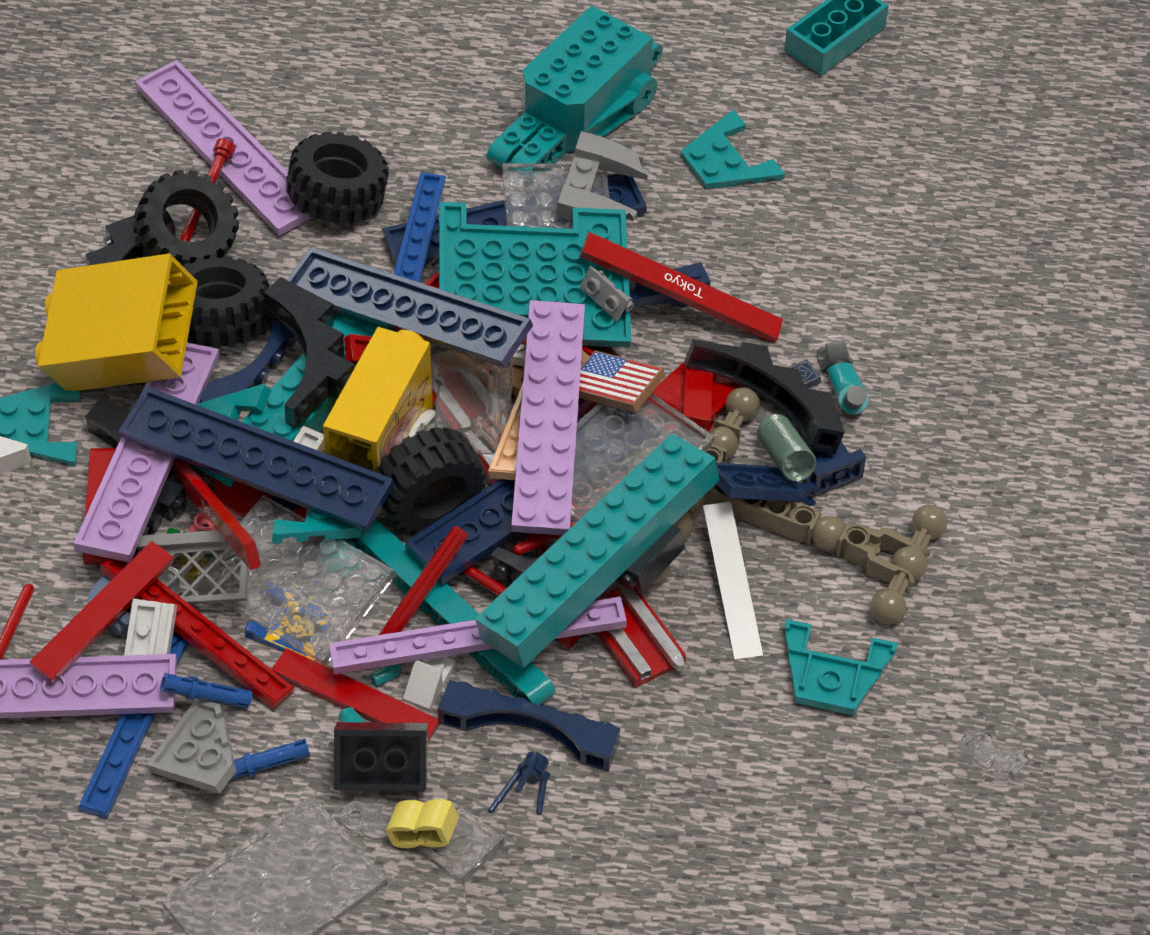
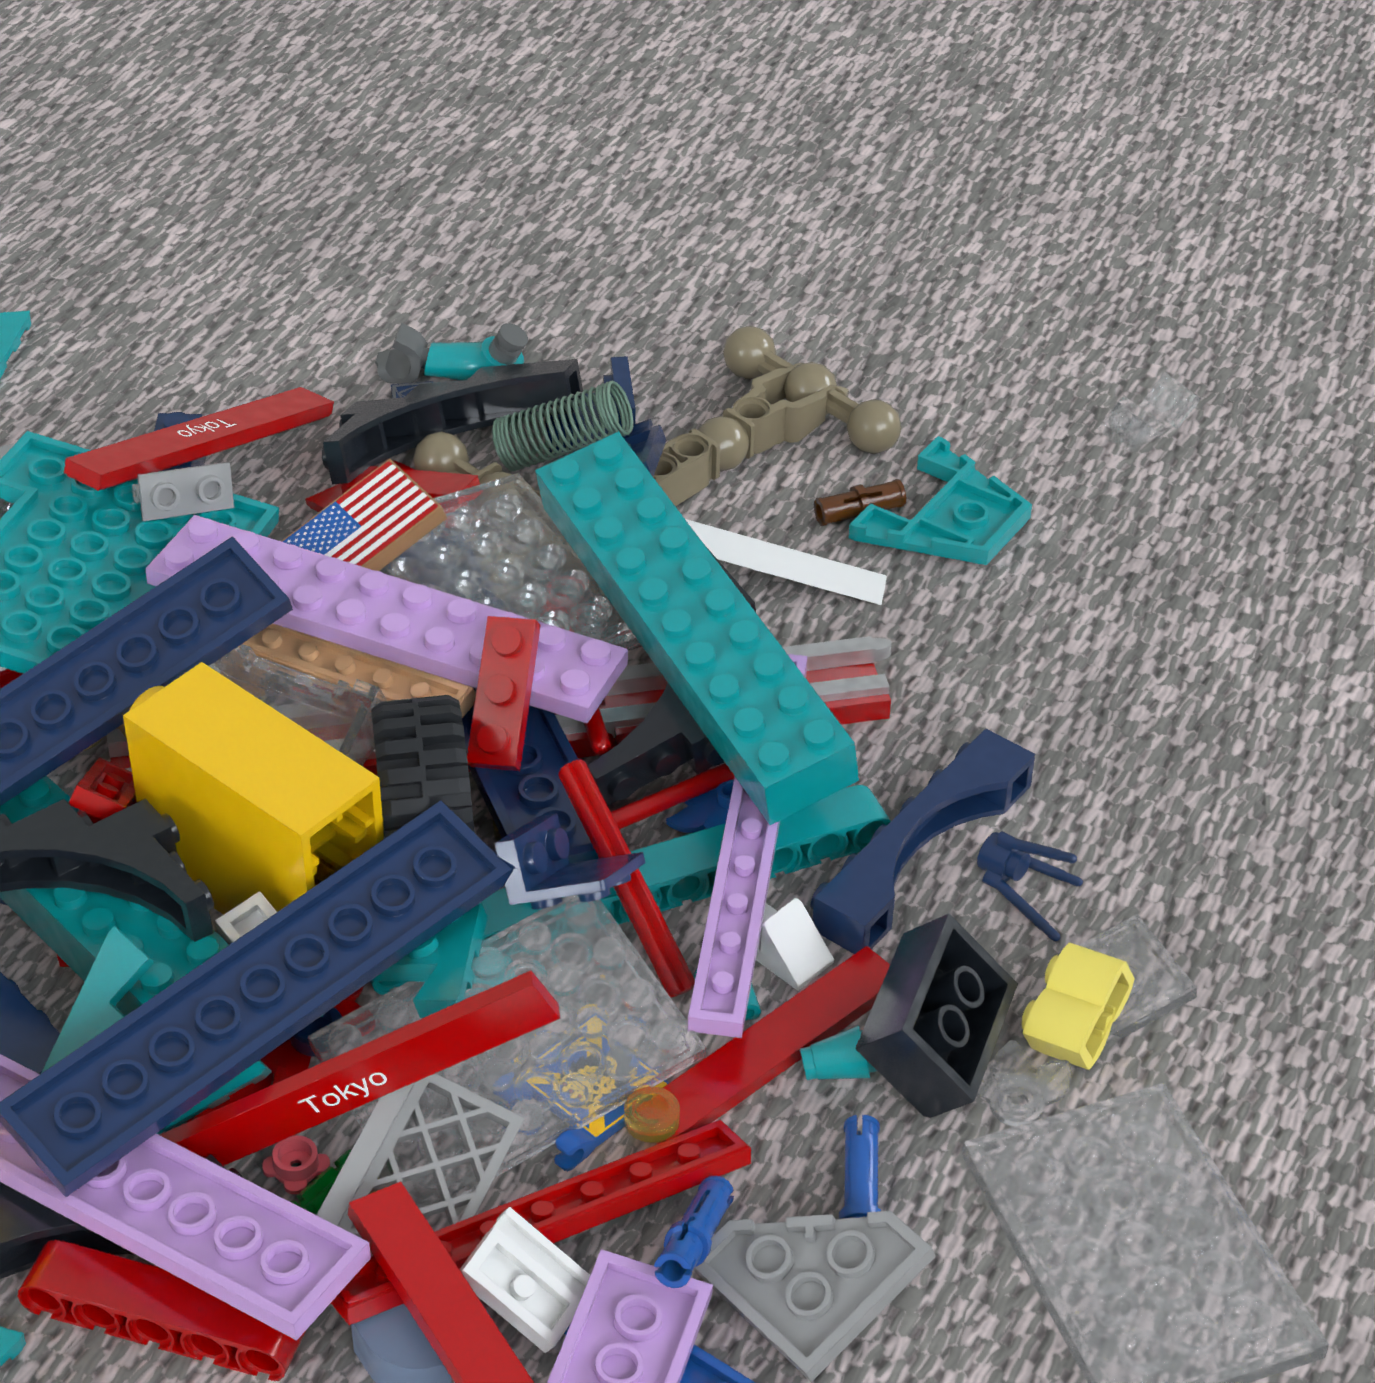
camera: 70 degrees left, 10 degrees down
none -> red plate [467,616,541,771]
none -> dark blue bracket [494,813,646,909]
none -> clear yellow tile [624,1087,680,1143]
none -> reddish brown pin [814,479,907,526]

